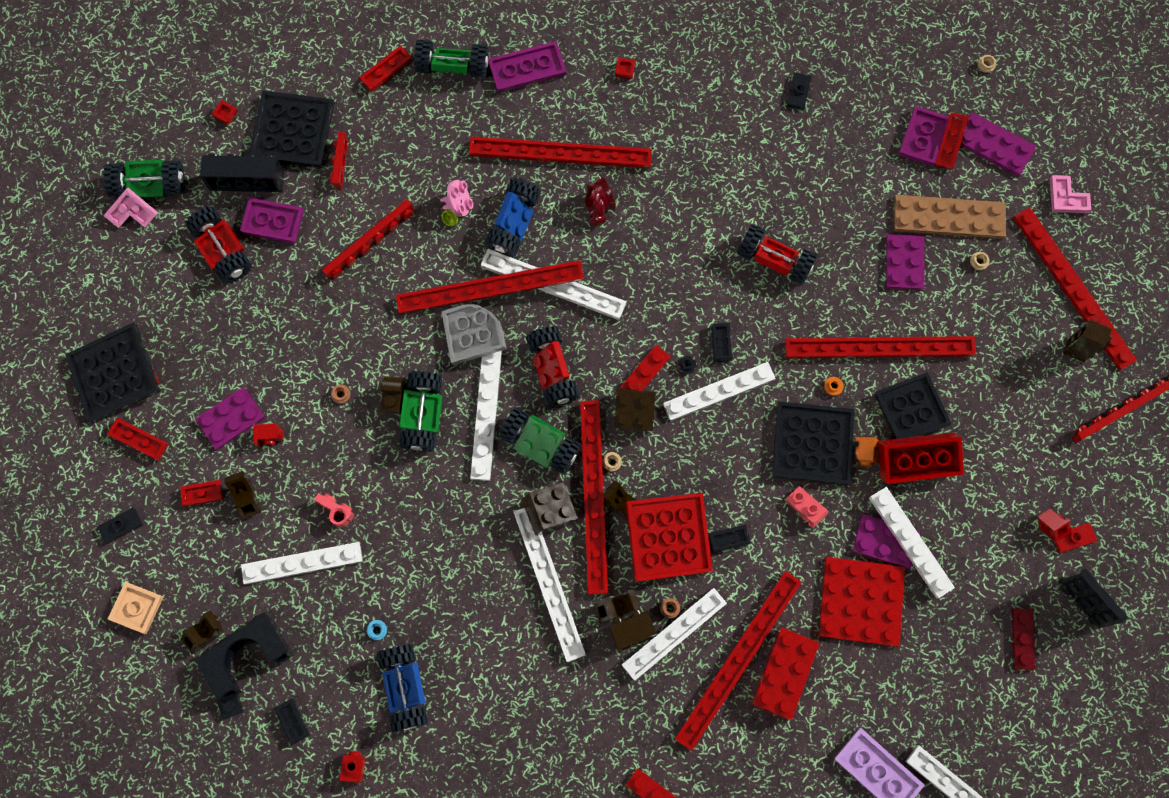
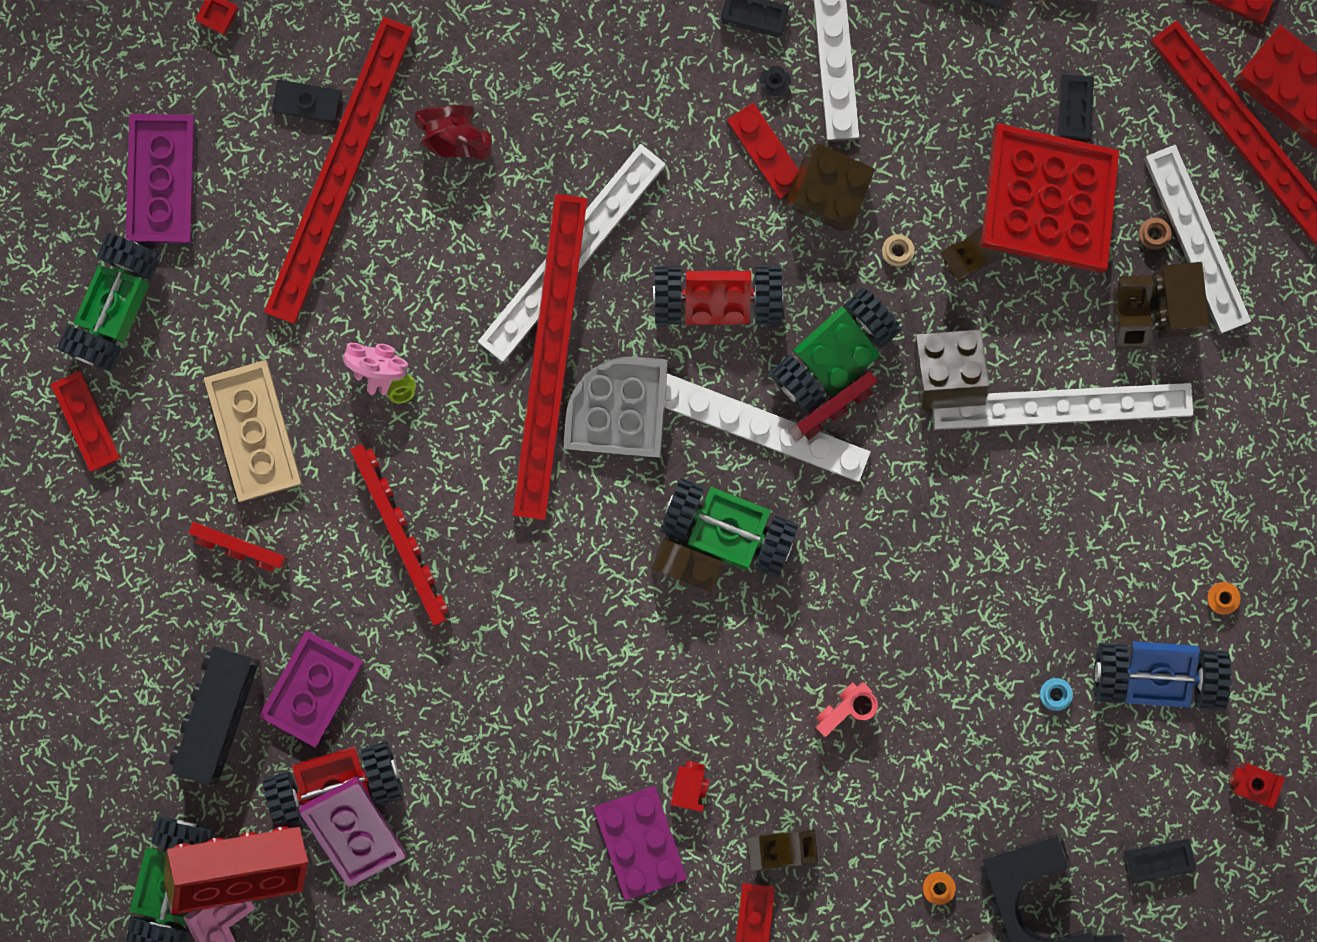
camera: 75 degrees left, 10 degrees up
red plate [212,100,238,125] -> none
white plate [241,542,363,585] -> none
black plate [249,91,335,168] -> none
nougat plate [331,385,351,404] -> none
plate [485,177,541,257] -> none
red plate [580,400,608,595] -> none
none -> brick [164,826,308,915]
none -> tan plate [204,360,303,503]
none -> black plate [272,79,342,123]
none -> plate [299,777,406,888]
none -> dark red plate [788,371,878,442]
none -> orange plate [922,872,956,905]
none -> orange plate [1207,582,1240,615]

